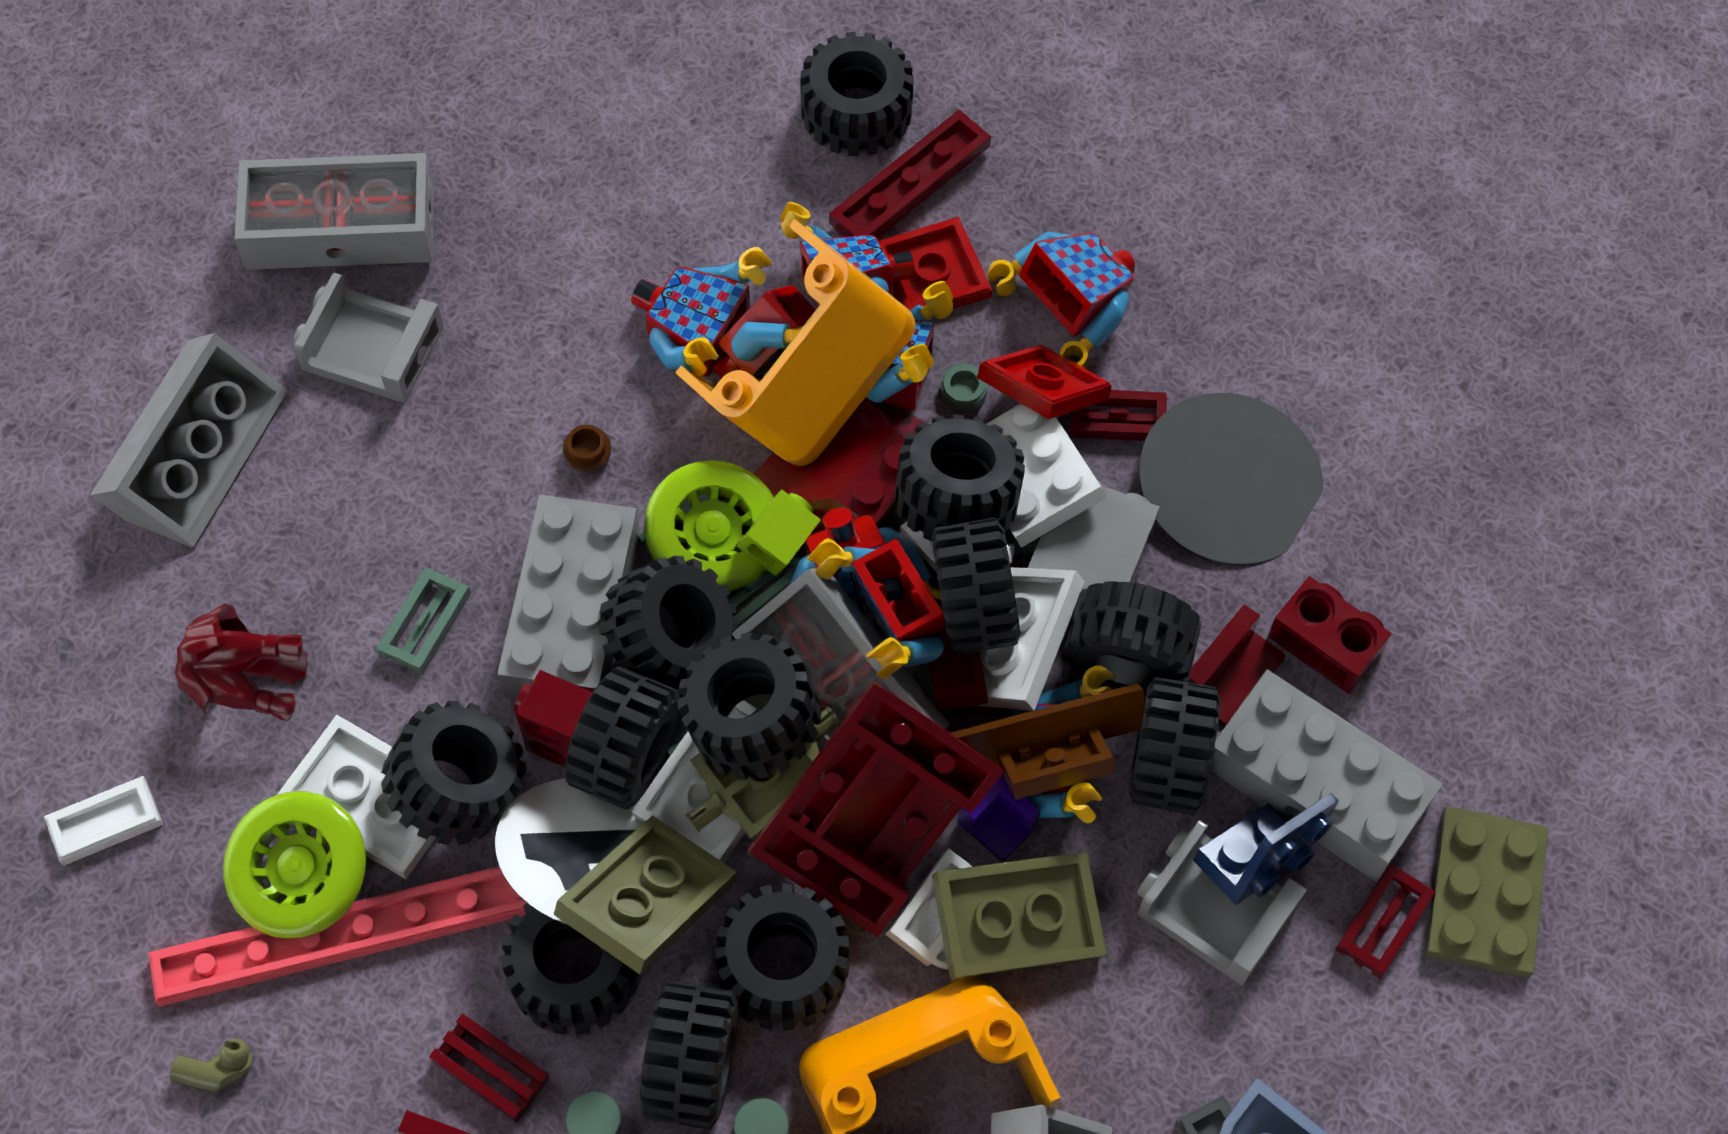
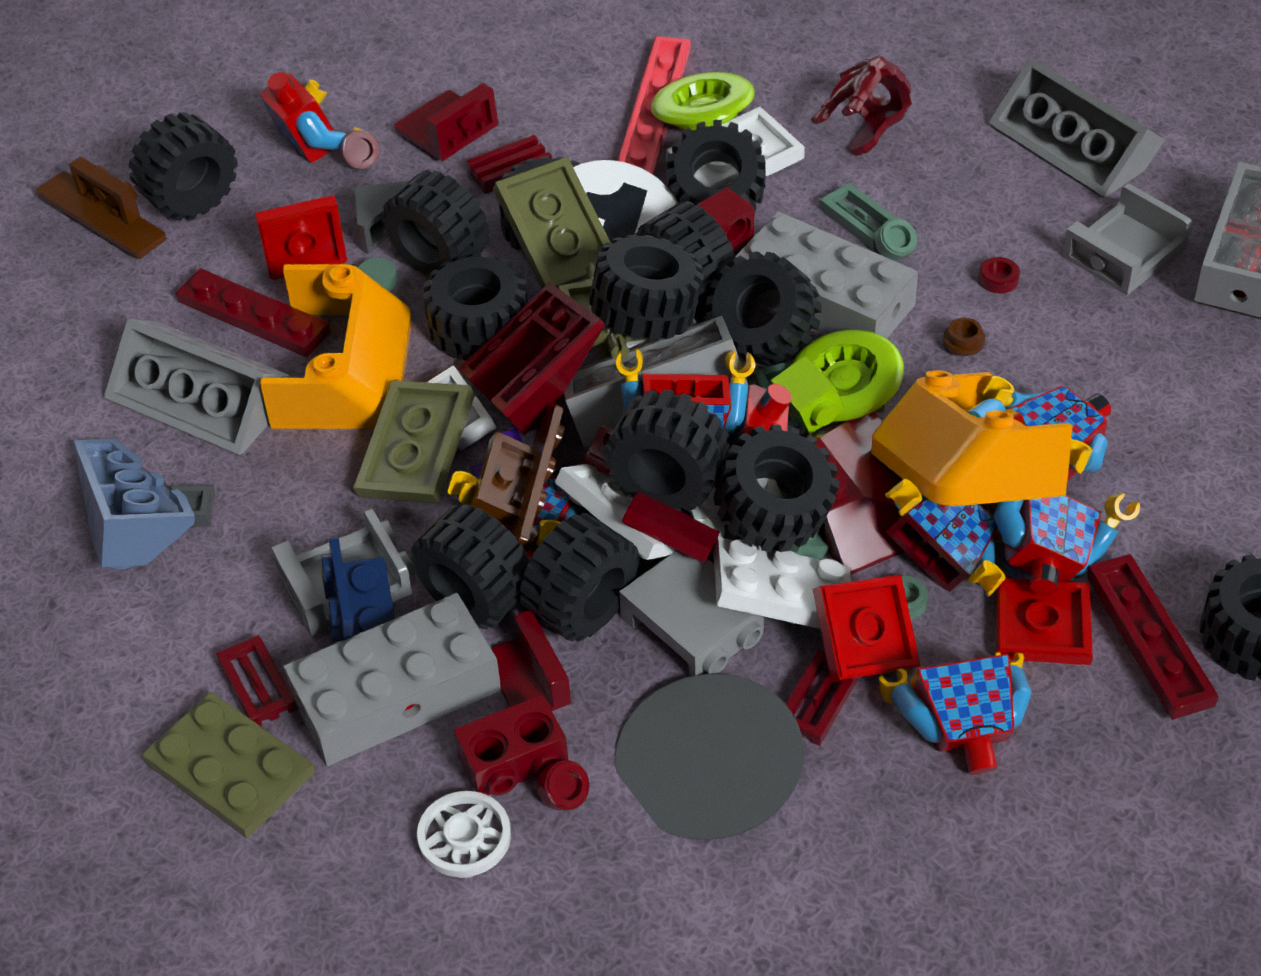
camera: 120 degrees right, 15 degrees down
white tile [44,776,163,866] -> none
olive arm [170,1038,253,1092] -> none
none -> white wheel [417,791,511,878]
none -> dark red tile [538,760,589,810]
none -> dark red tile [622,491,720,563]
none -> sand green tile [875,218,917,260]
none -> dark red tile [978,257,1020,294]

